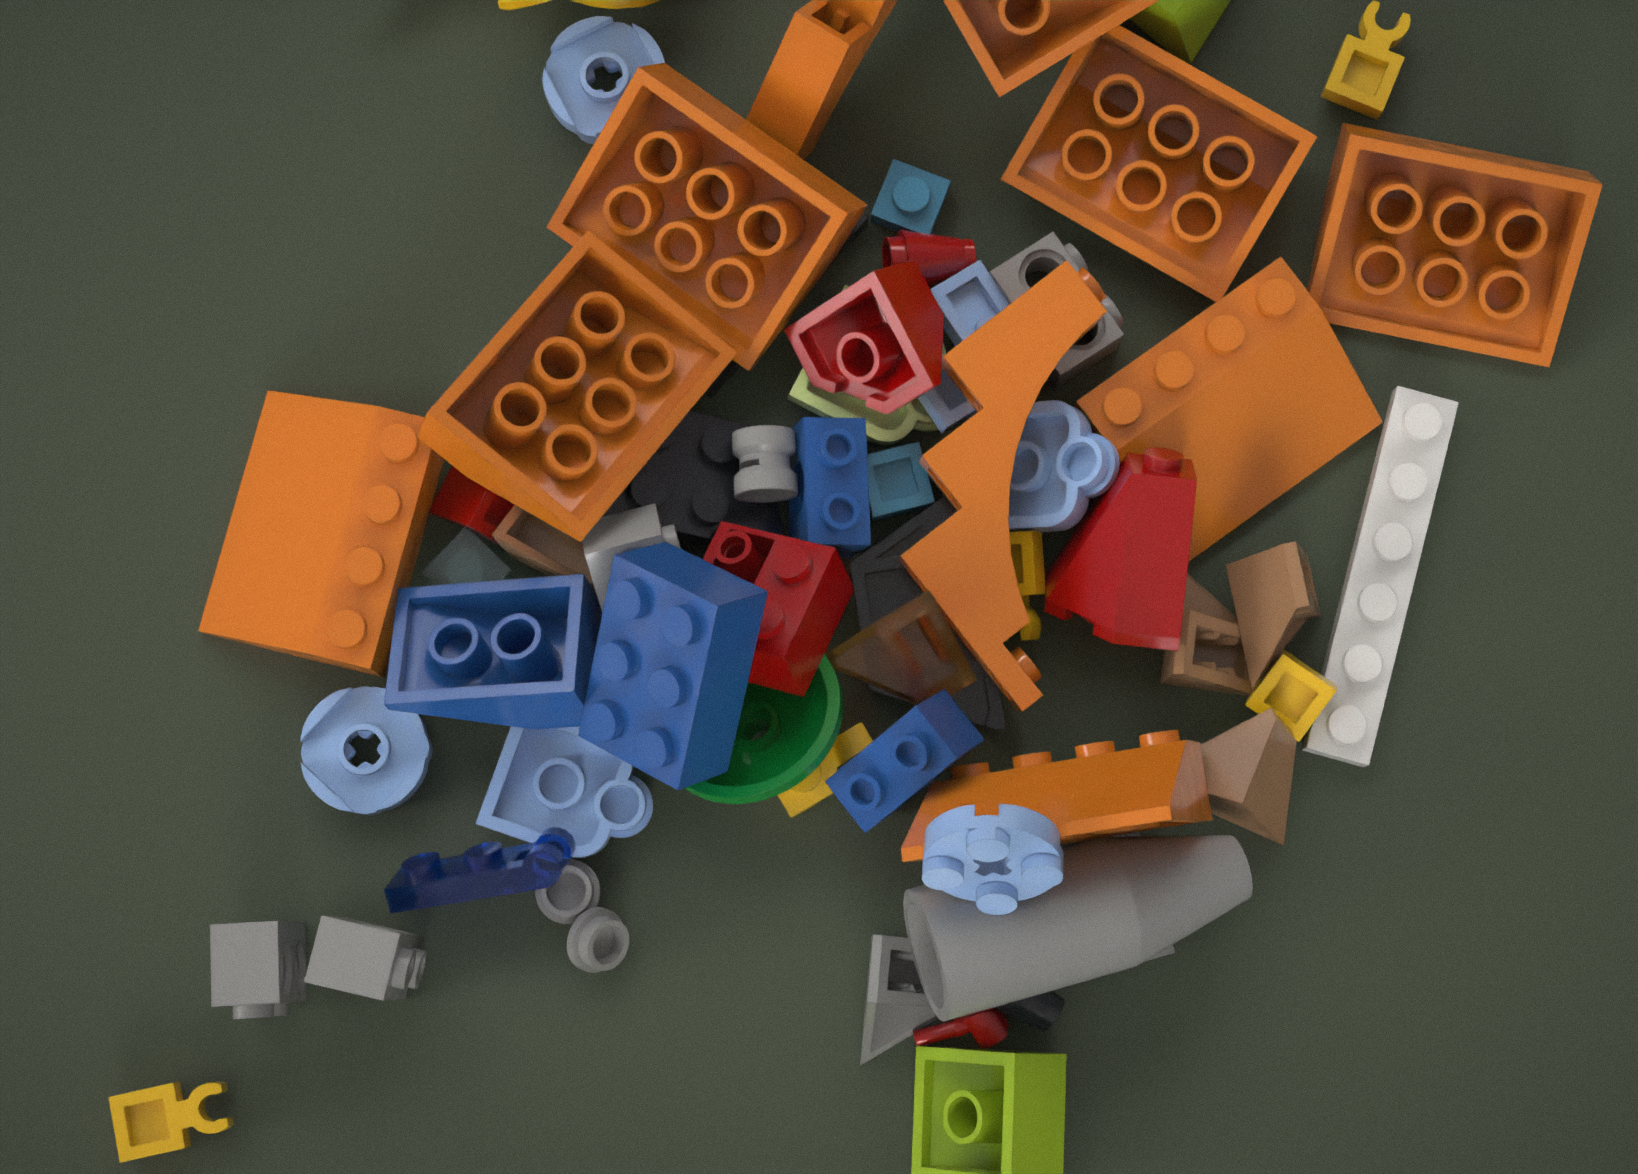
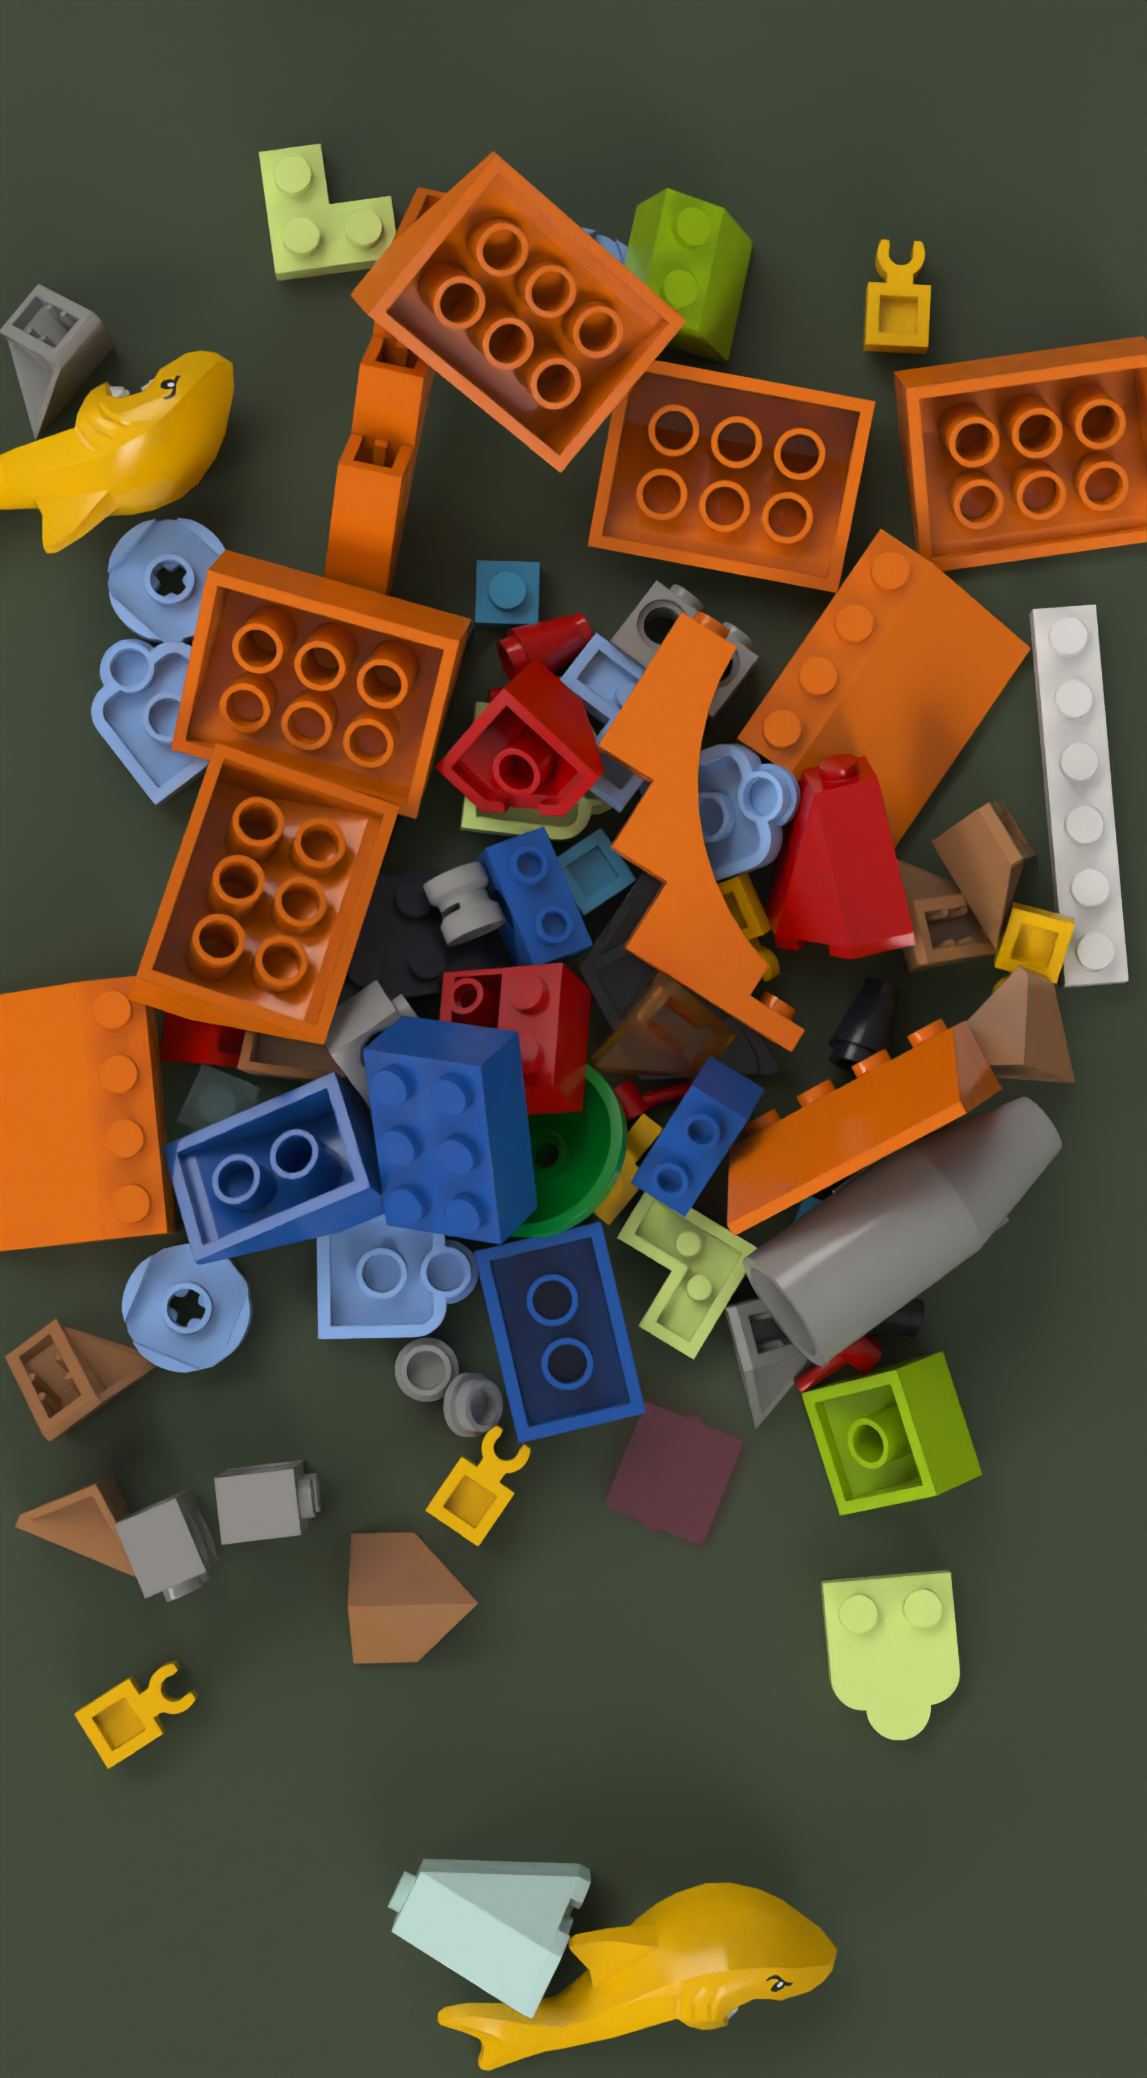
camera: 20 degrees left, 5 degrees up
clear blue plate [384,827,576,914] -> none
light blue plate [922,804,1063,915] -> none
none -> medium nougat slope [5,1319,158,1442]
none -> medium nougat slope [15,1474,135,1577]
none -> light blue plate [91,639,210,809]
none -> medium nougat slope [348,1531,478,1664]
none -> yellow plate [425,1424,531,1547]
none -> blue brick [474,1221,646,1443]
none -> clear pink piece [604,1401,744,1546]
none -> red hand [614,1079,693,1122]
none -> yellowish green plate [617,1192,757,1360]
none -> black cone [828,978,901,1074]

